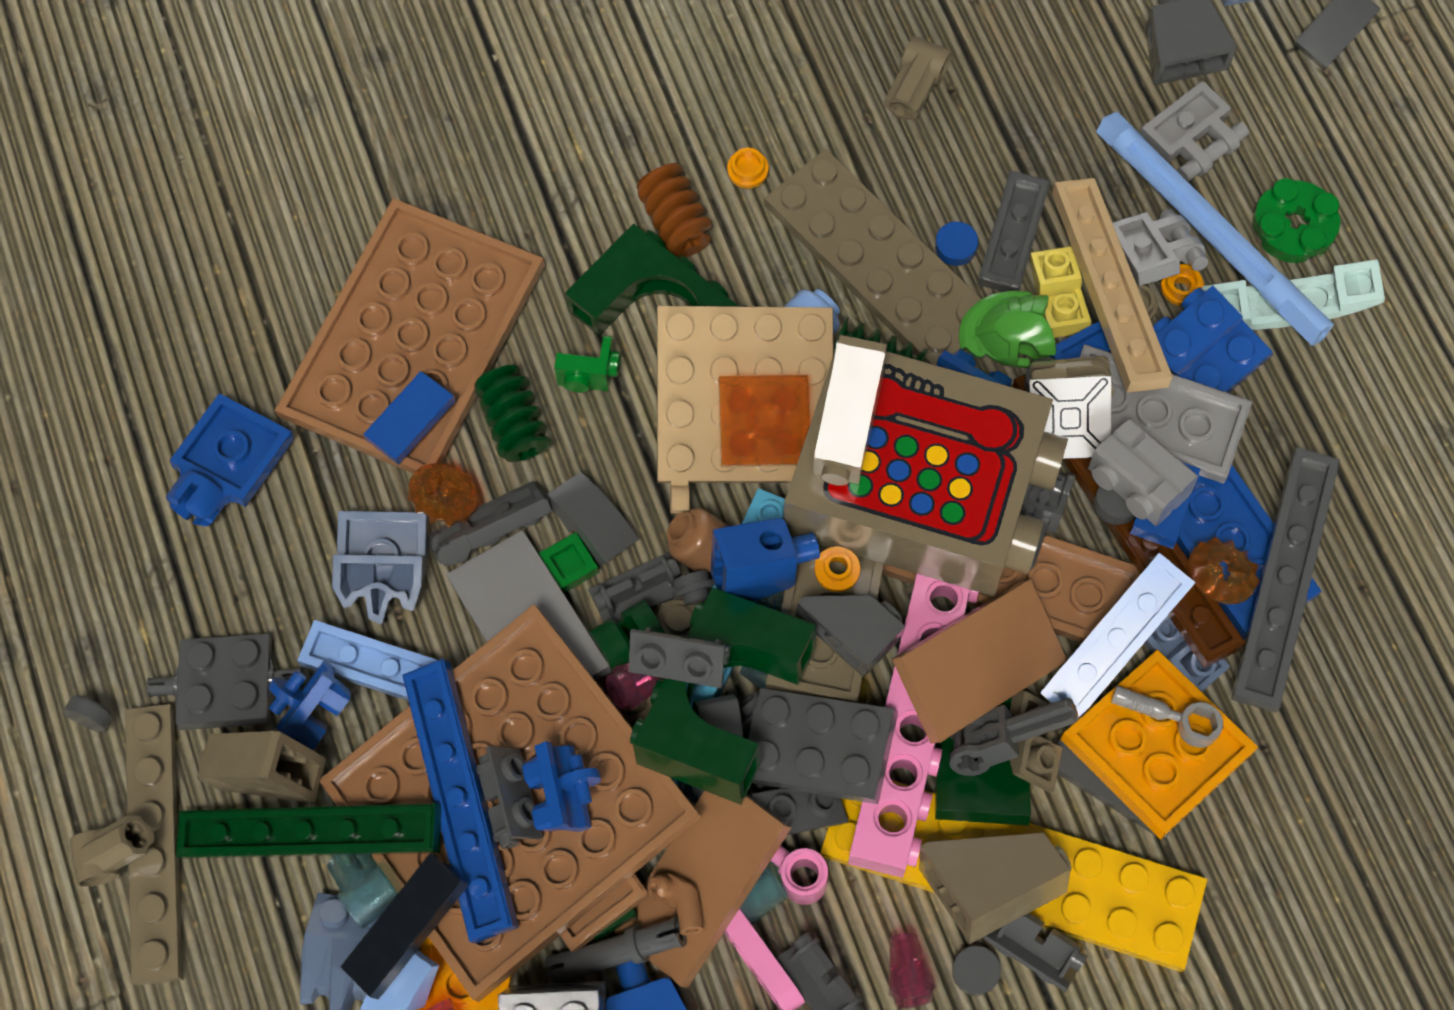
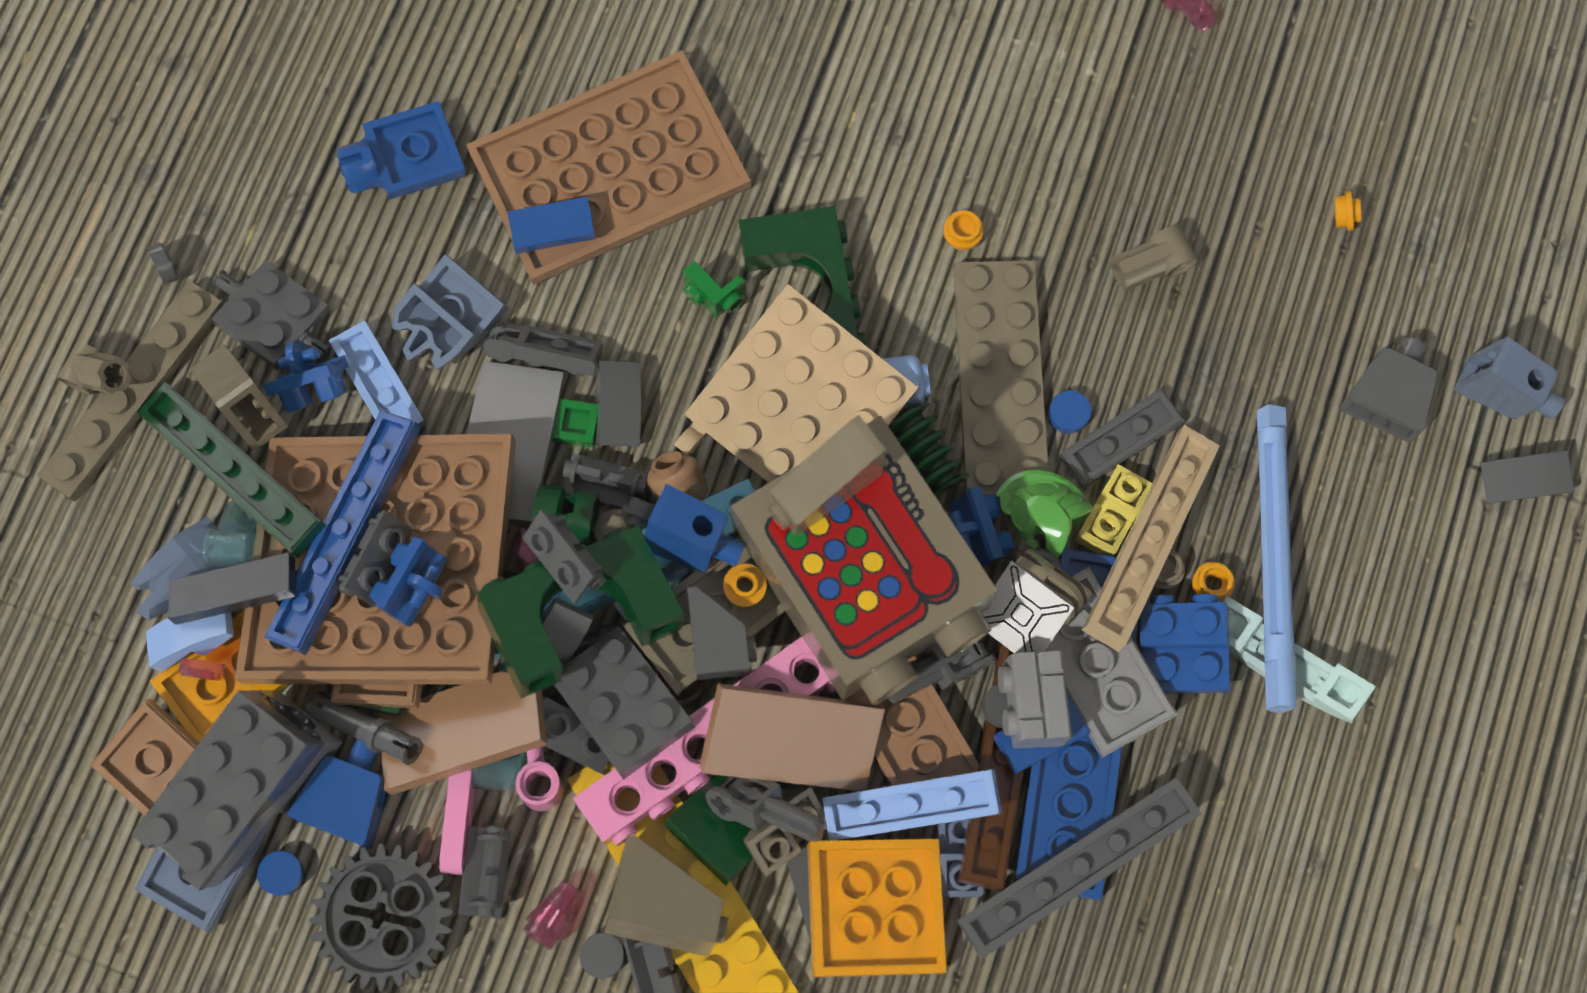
camera: 35 degrees right, 5 degrees up
clear orange gear [407,463,478,527] -> none
dark green piece [474,364,553,462] -> none
dark orange piece [636,163,712,257] -> none
medium nougat arm [647,873,703,936] -> none
clear orange plate [718,375,810,467] -> none
light grey piece [1111,686,1223,748] -> none
light grey plate [1113,209,1208,286] -> none
light grey plate [1140,81,1249,182] -> none
clear orange gear [1188,536,1260,604] -> none
green plate [1252,178,1340,263] -> none

